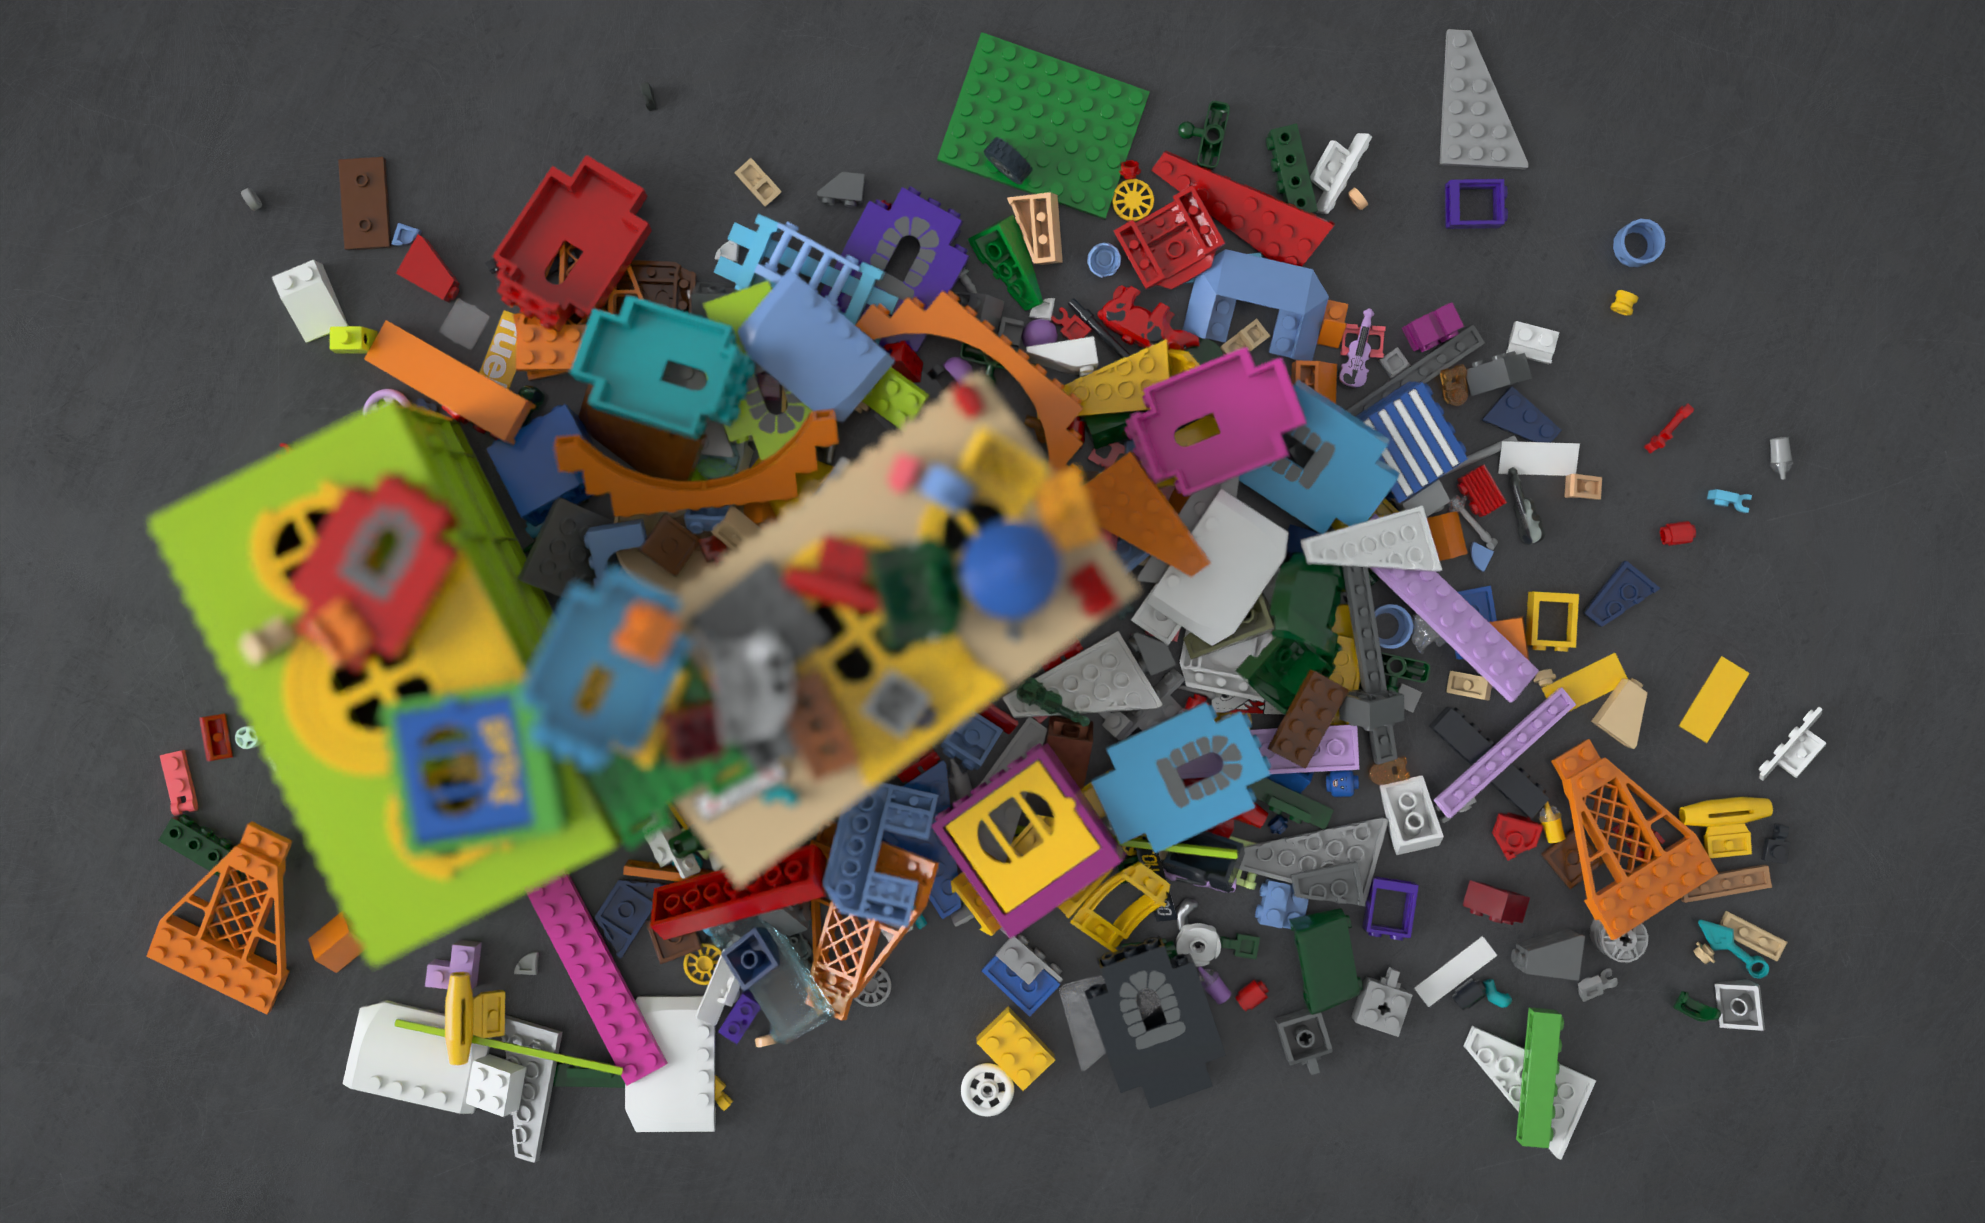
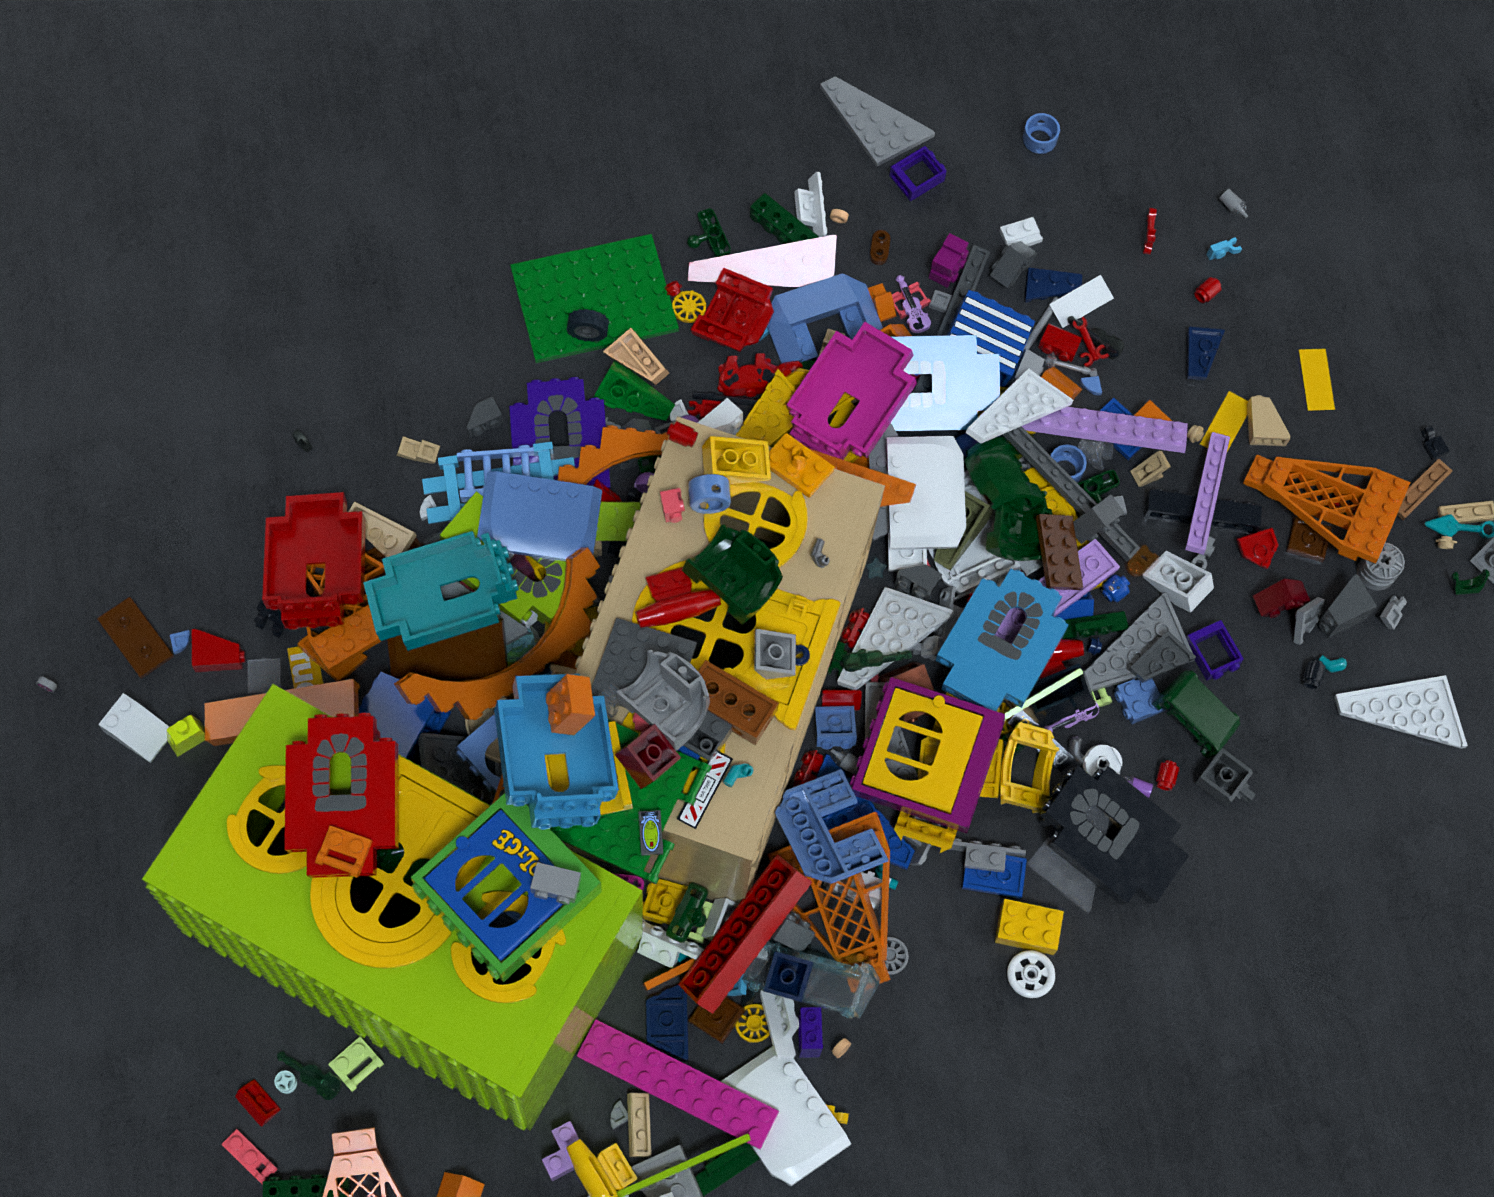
camera: 40 degrees left, 20 degrees down
tan slope [240,616,296,666] -> none
blue cone [962,520,1061,619] -> none
red brick [1066,560,1120,619] -> none
light blue hair [1087,243,1121,278] -> none
dark green plate [1219,933,1260,959] -> none
light grey hinge [1351,967,1413,1037] -> none
white sticker [1414,936,1497,1007] -> none
clear orange plate [1440,364,1468,406] -> none
bright green brick [1516,1007,1564,1148] -> none
yellow window [1526,592,1579,652] -> none
yellow piece [1539,802,1565,843] -> none
light nougat slope [1565,474,1602,500] -> none
yellow wheel [1610,290,1638,316] -> none
yellow plate [1679,797,1773,858] -> none
white bracket [1759,707,1826,781] -> none
none -> tan wing [348,502,417,557]
none -> light grey brick [530,862,581,905]
none -> tan tile [627,1093,651,1157]
none -> tile [639,810,663,856]
none -> reddish brown plate [870,230,890,265]
none -> red bar [1073,317,1109,367]
none -> light grey wing [1293,597,1325,645]

